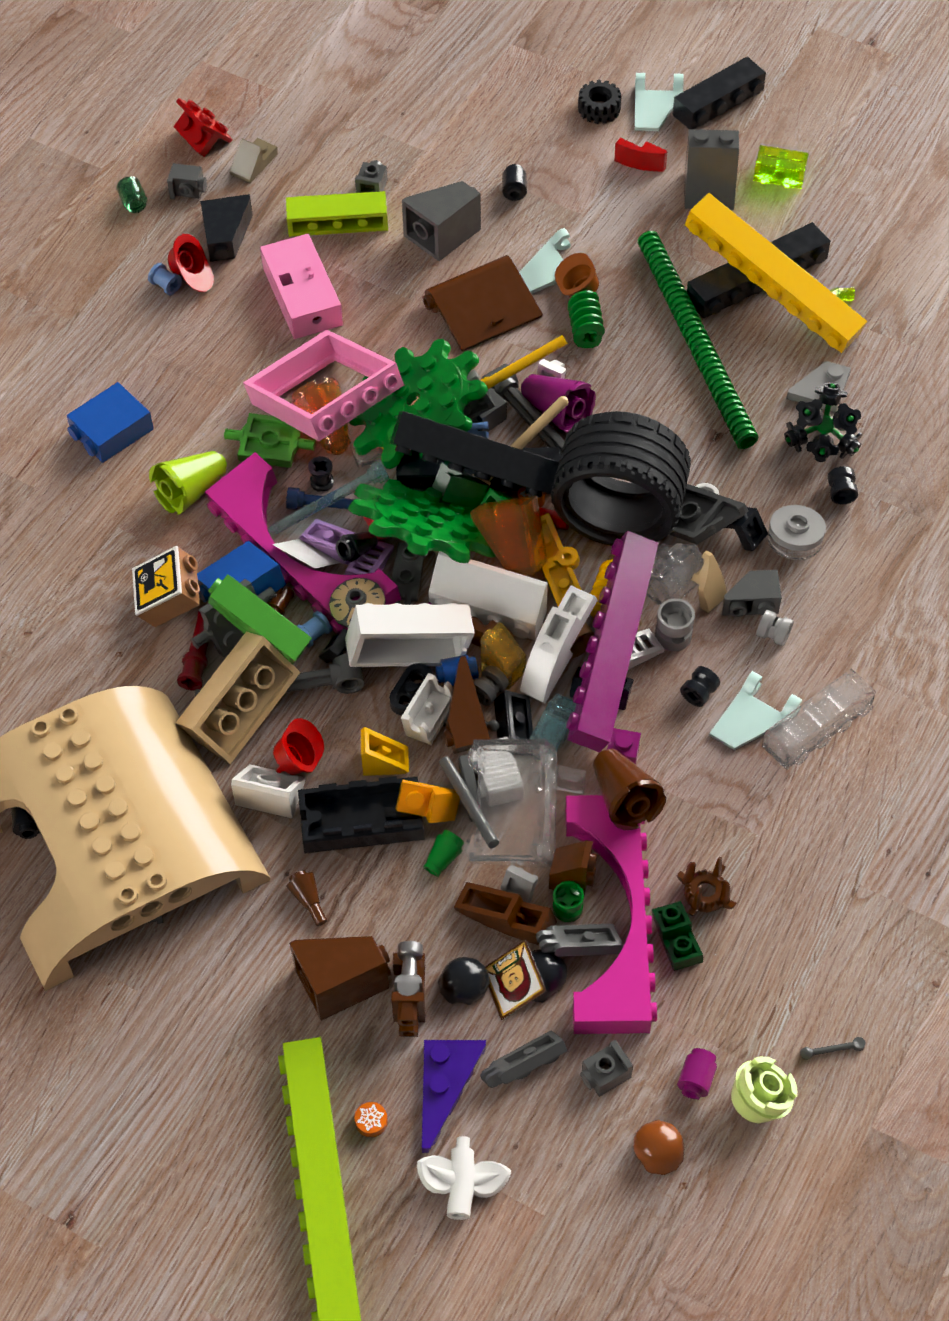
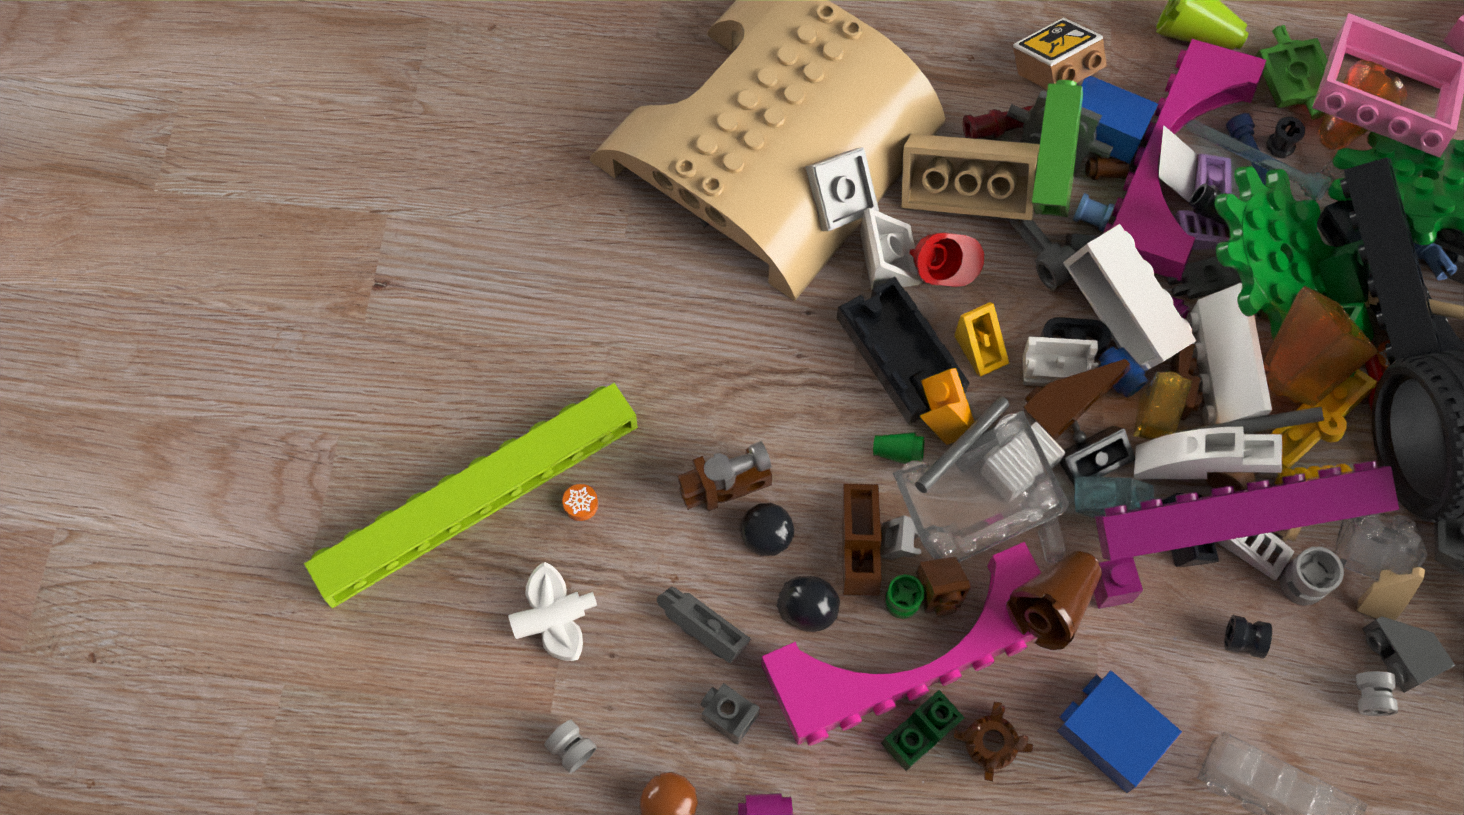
camera: 65 degrees right, 10 degrees up
reddish brown cone [286,870,327,926] -> none
reddish brown slope [289,936,391,1021] -> none
tan dish [329,578,386,628] -> none
dark purple wing [422,1040,486,1153] -> none
dark grey wheel [473,665,509,706] -> none
sticker [485,939,546,1021] -> none
dark grey hinge [536,924,623,957] -> none
light aqua flag [709,671,802,750] -> none
none -> light grey wheel [544,720,597,774]
none -> tile [806,147,879,231]
none -> blue brick [1057,670,1182,793]
none -> dark grey bar [1175,407,1324,434]

